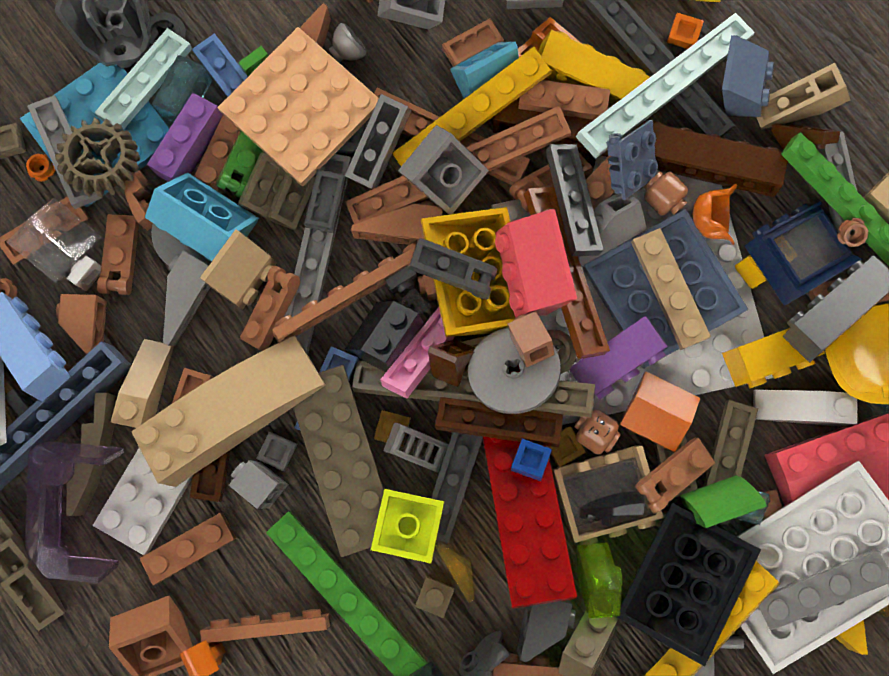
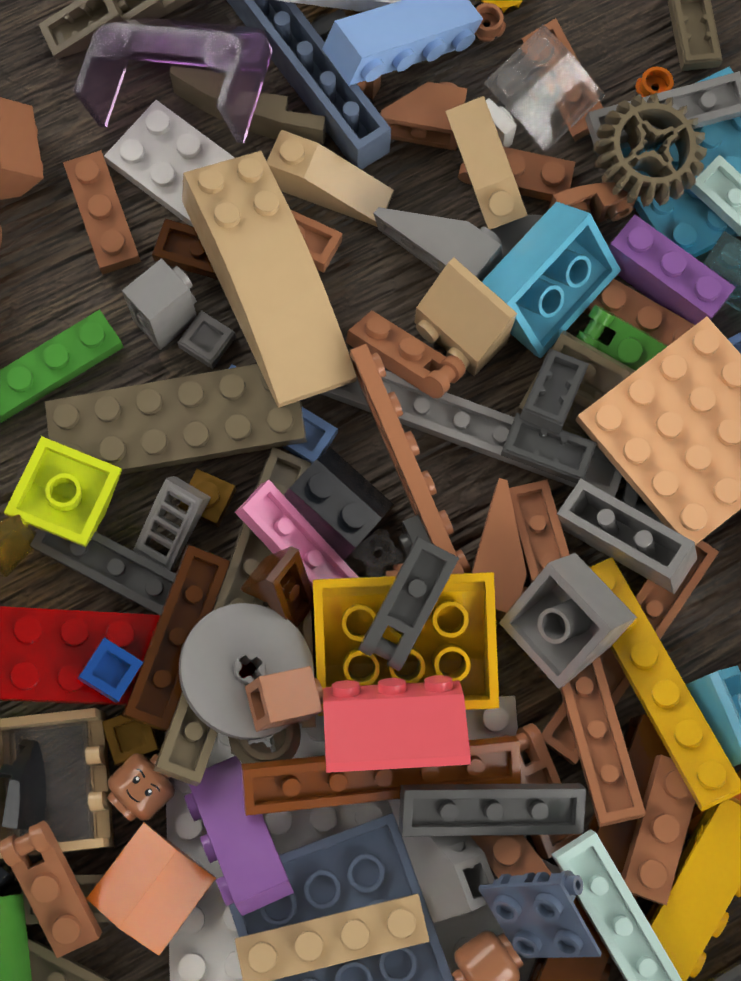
camera: 90 degrees right, 5 degrees down
none -> tan slope [445,96,528,230]
none -> dark grey plate [519,348,589,434]

